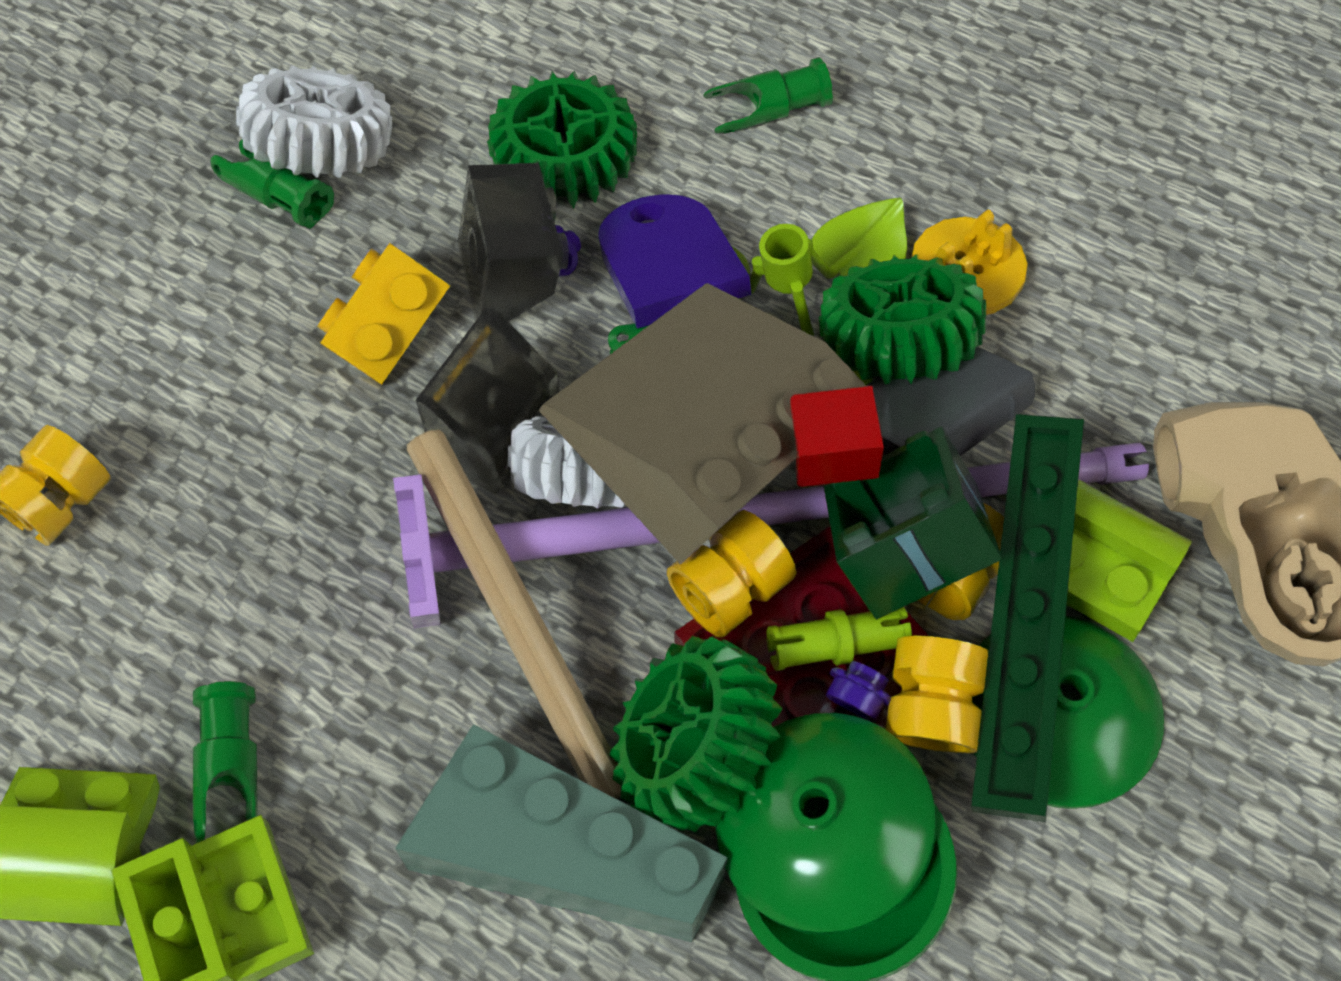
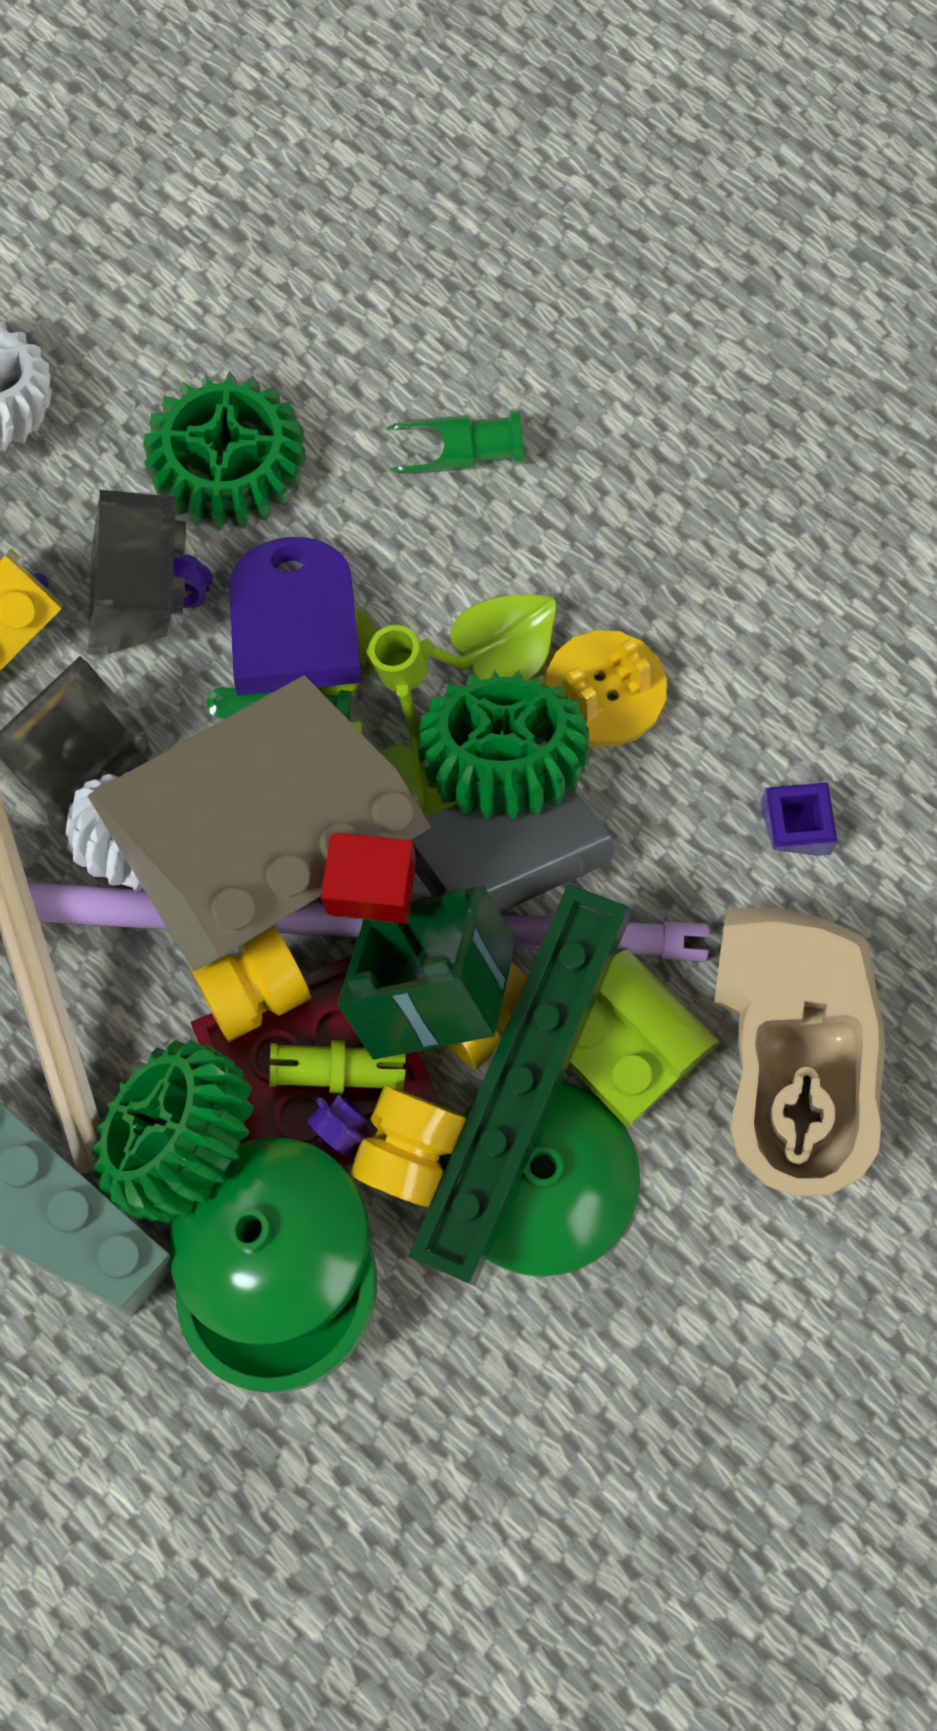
camera: 10 degrees right, 10 degrees up
none -> dark purple slope [760,782,838,856]

